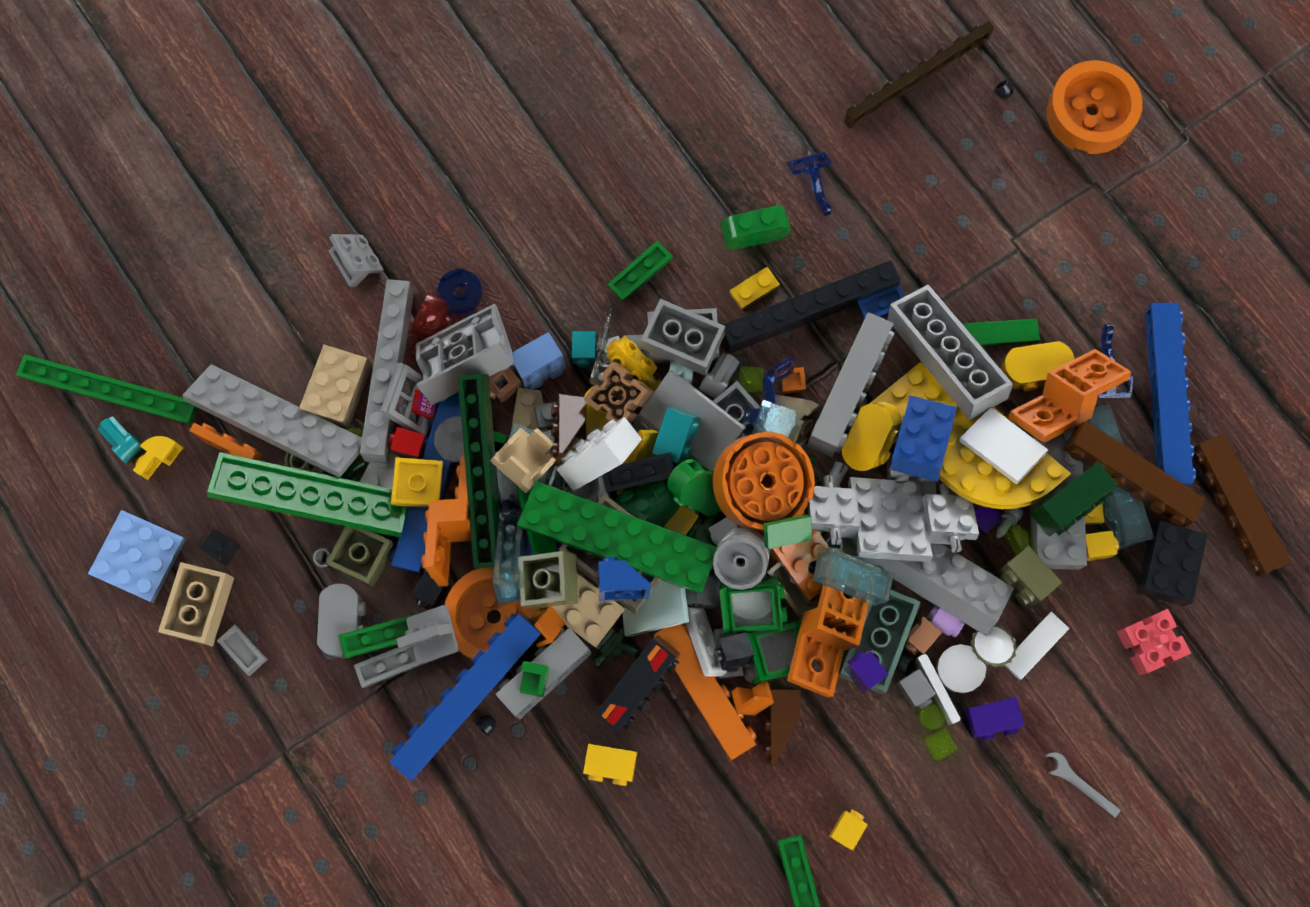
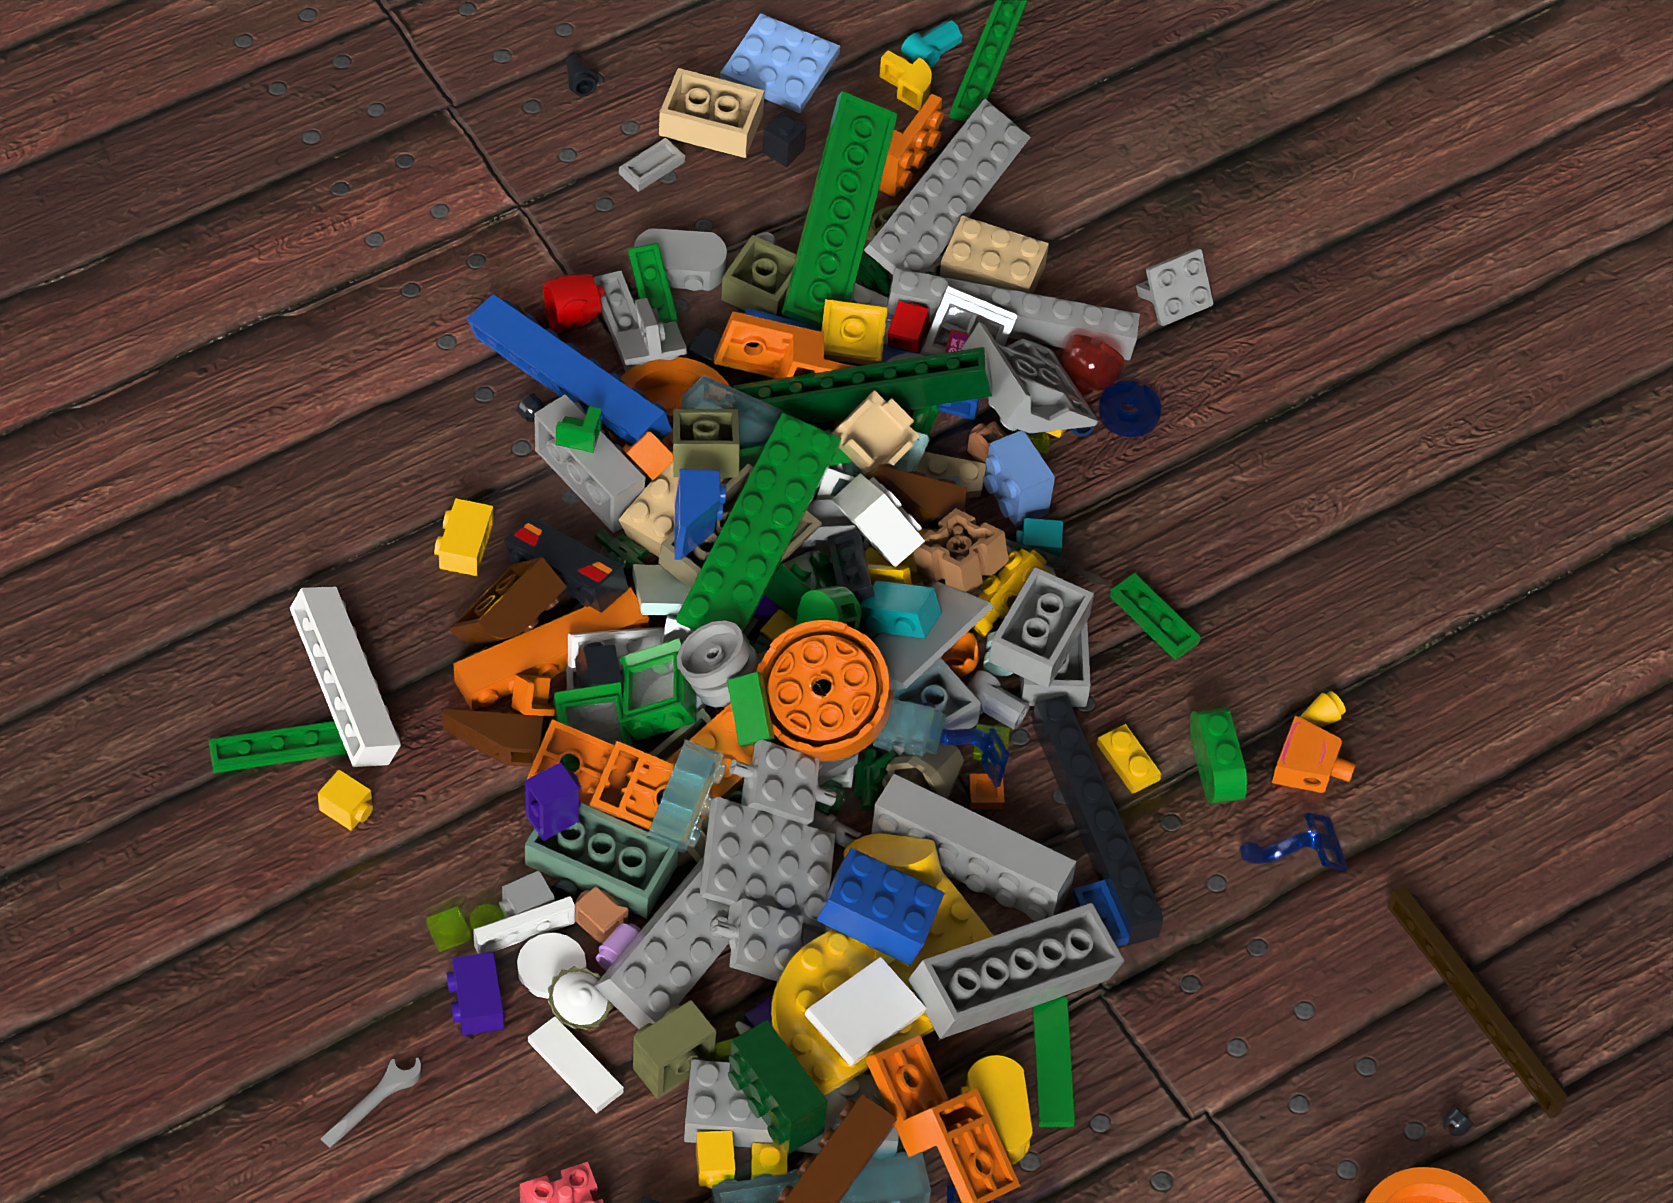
camera: 85 degrees right, 20 degrees down
none -> white brick [290,587,401,767]
none -> reddish brown brick [449,557,567,645]
none -> red helmet [543,274,604,334]
none -> black cone [566,54,598,97]
none -> orange torso [1272,716,1356,793]
none -> yellow cone [1299,691,1346,728]

